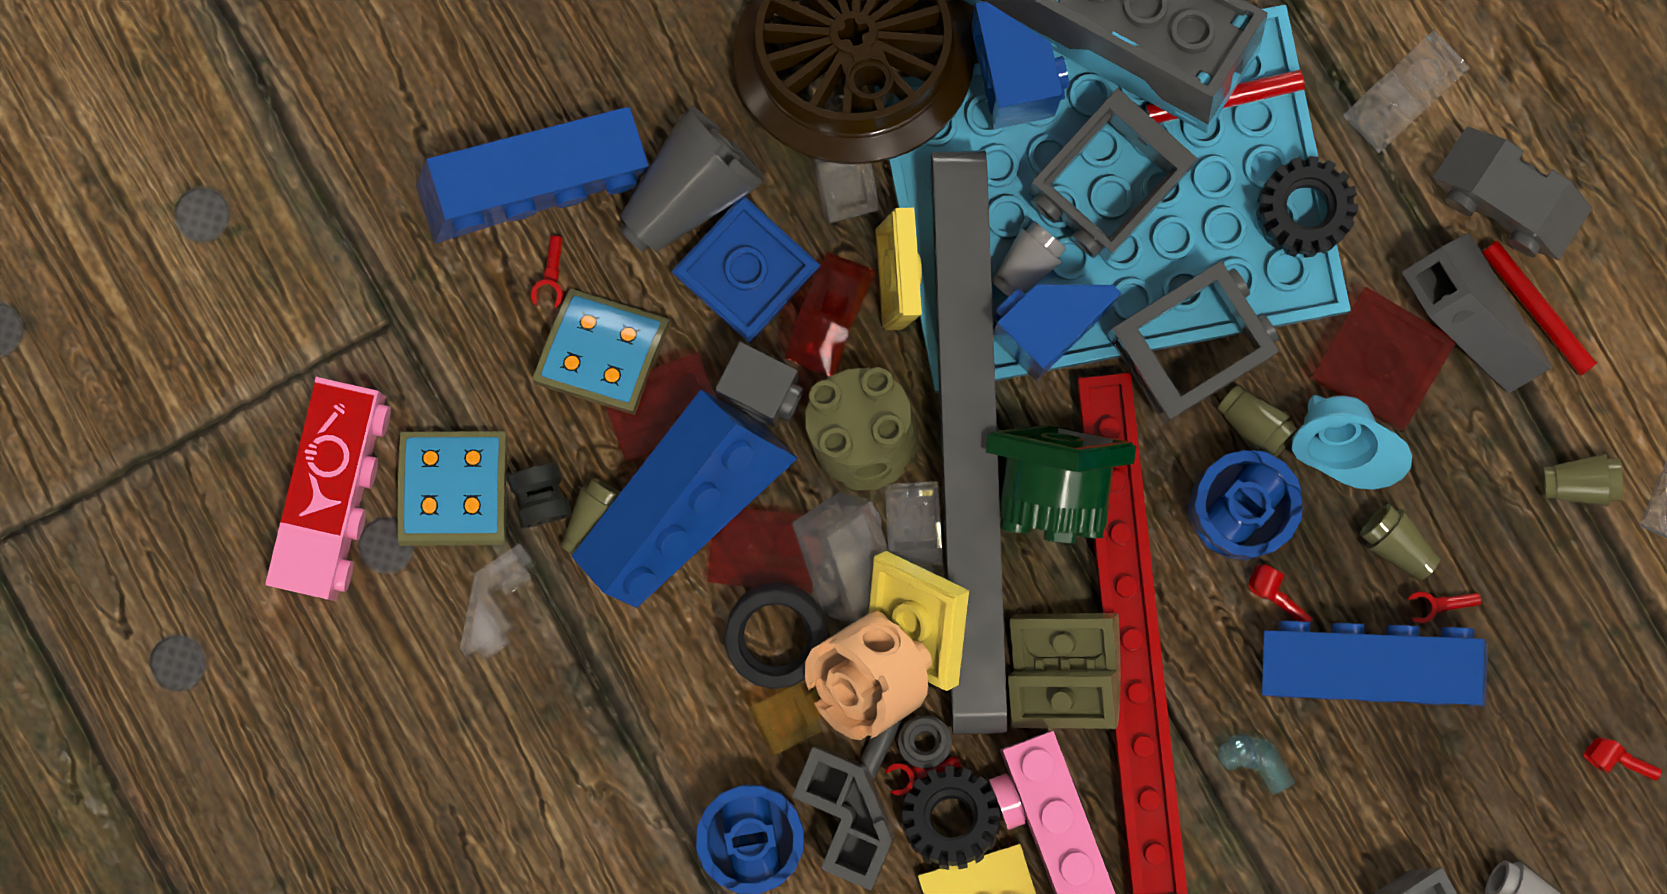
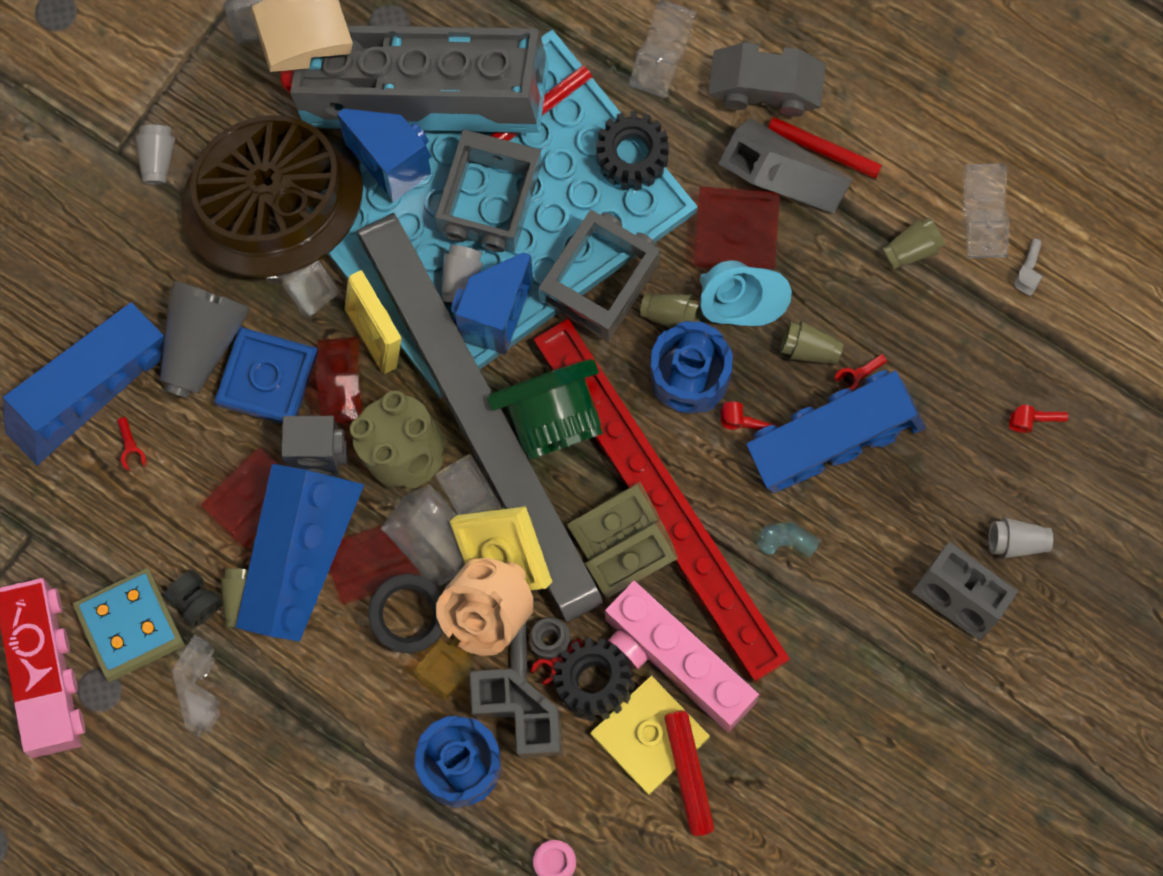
camera: 25 degrees left, 10 degrees down
dark azure slope [532,289,671,415] -> none

